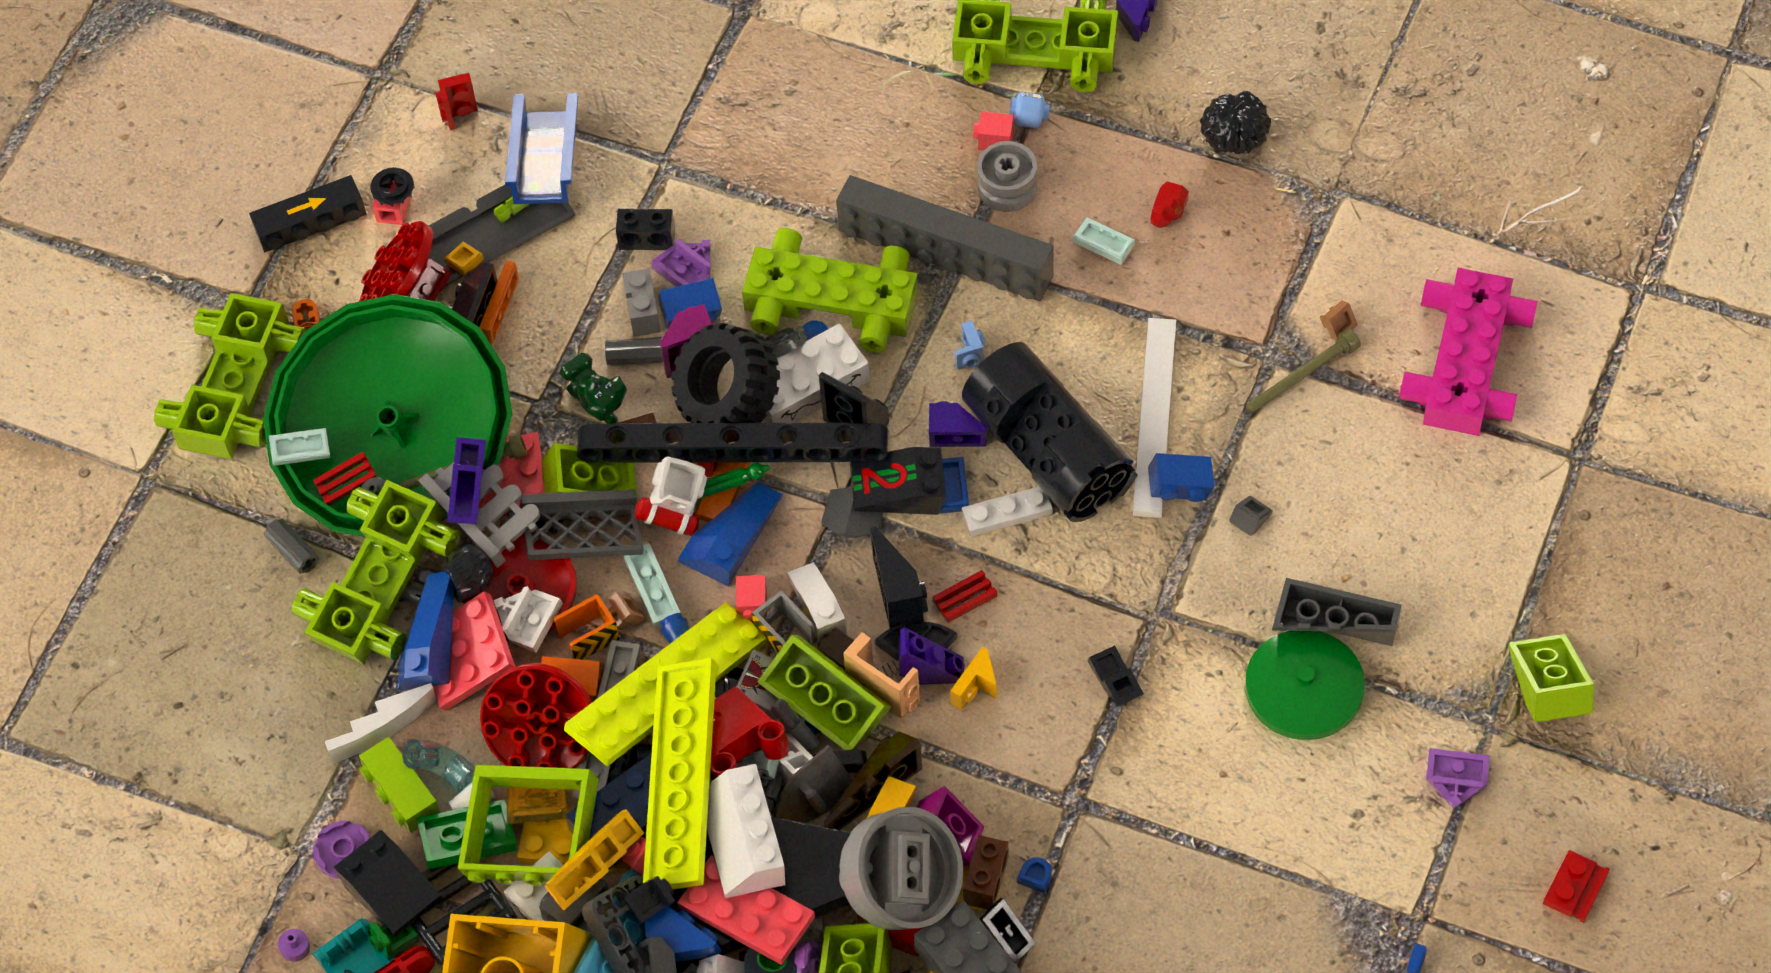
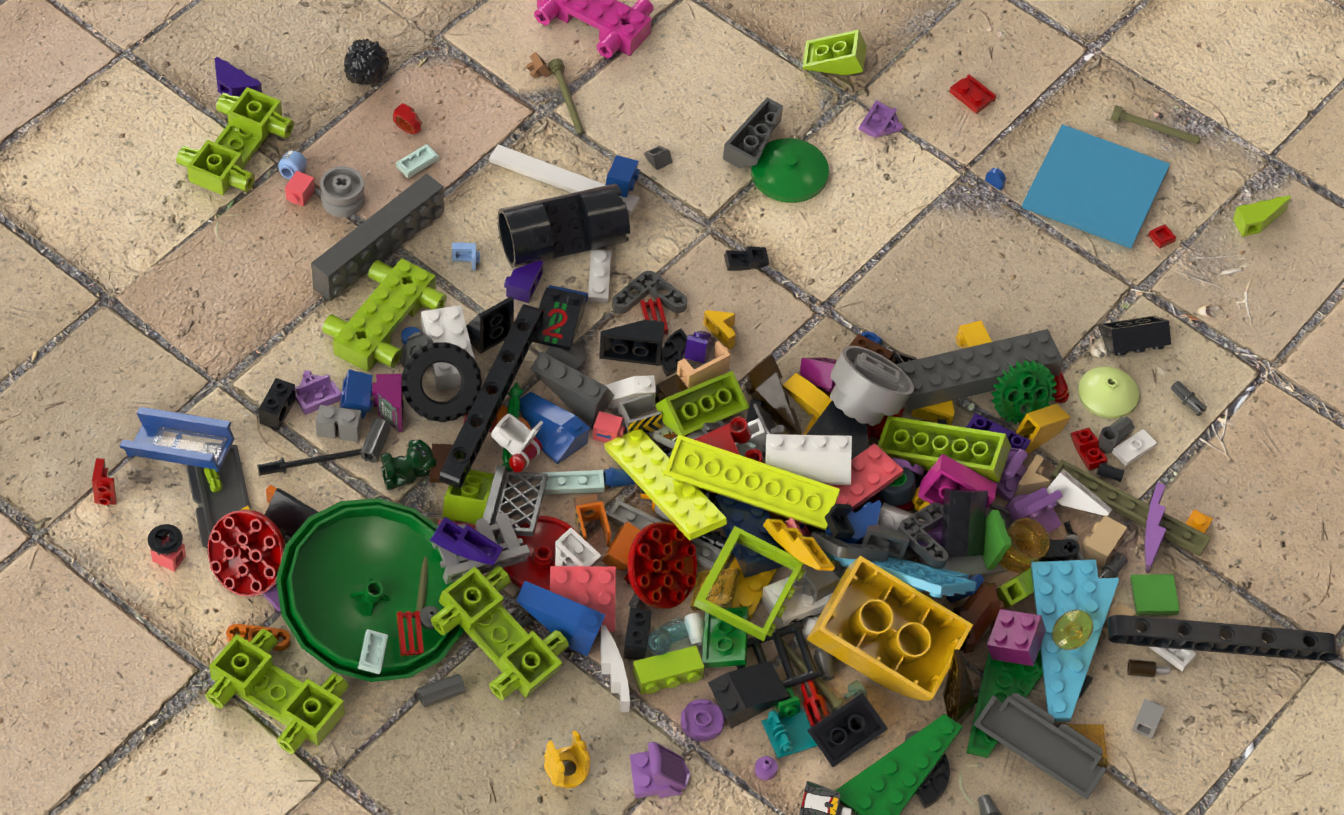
camera: 80 degrees left, 5 degrees down
black brick [249,175,367,253] -> none
black hair [444,544,493,603] -> none
none -> black piece [257,449,361,476]
none -> dark grey wedge [530,352,614,430]
none -> yellow piece [544,730,591,788]
none -> dark grey beam [612,271,687,314]
none -> black brick [623,608,652,660]
none -> medium lavender piece [630,742,691,798]

